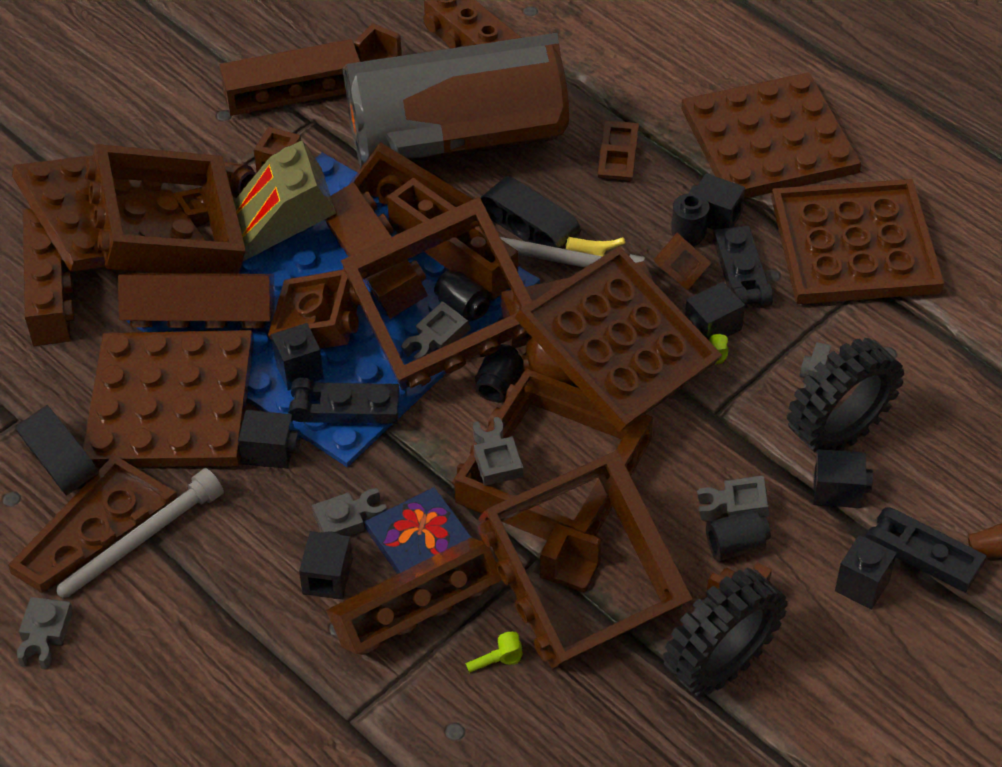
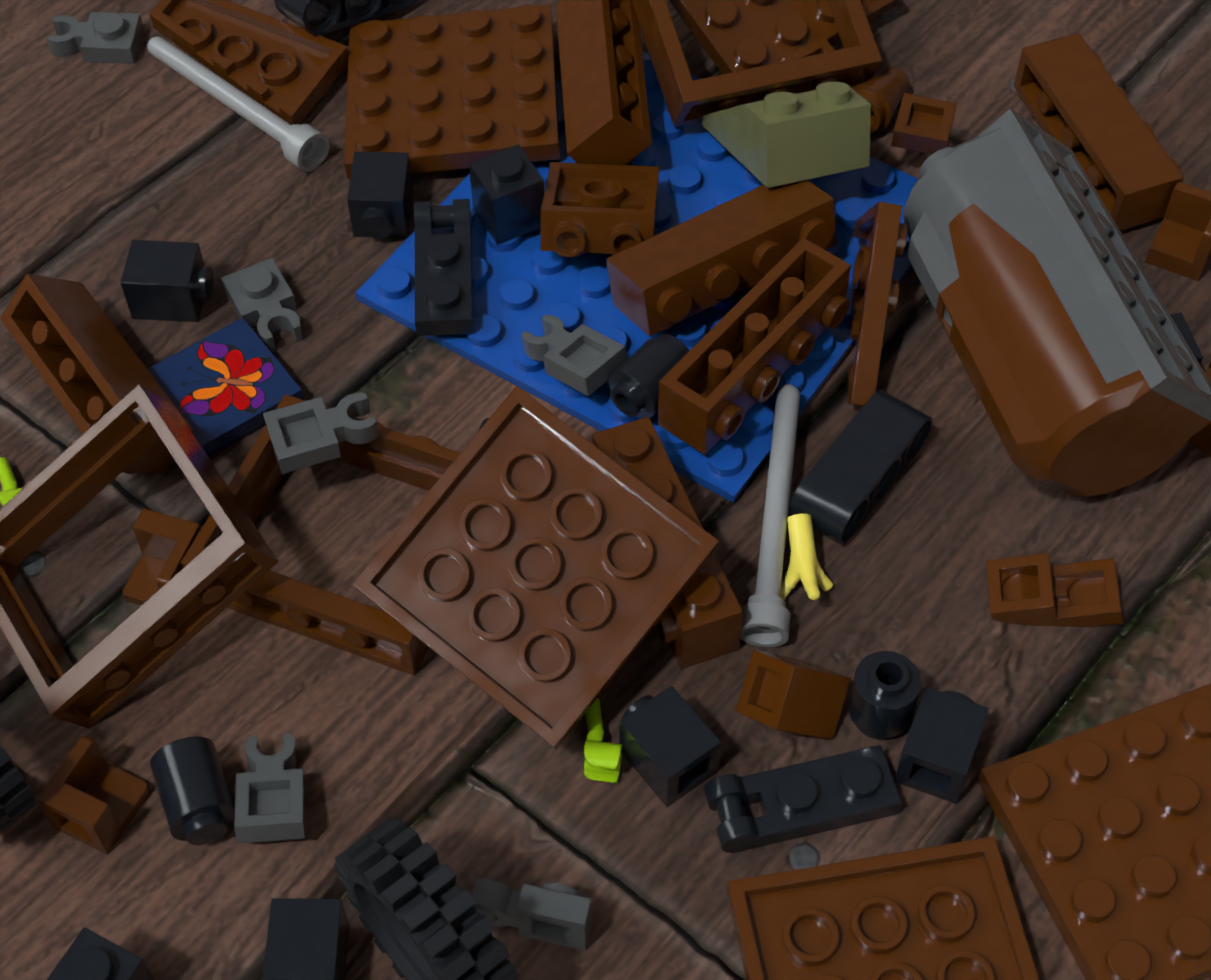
camera: 85 degrees right, 5 degrees up
reddish brown window [341,197,532,390] -> none

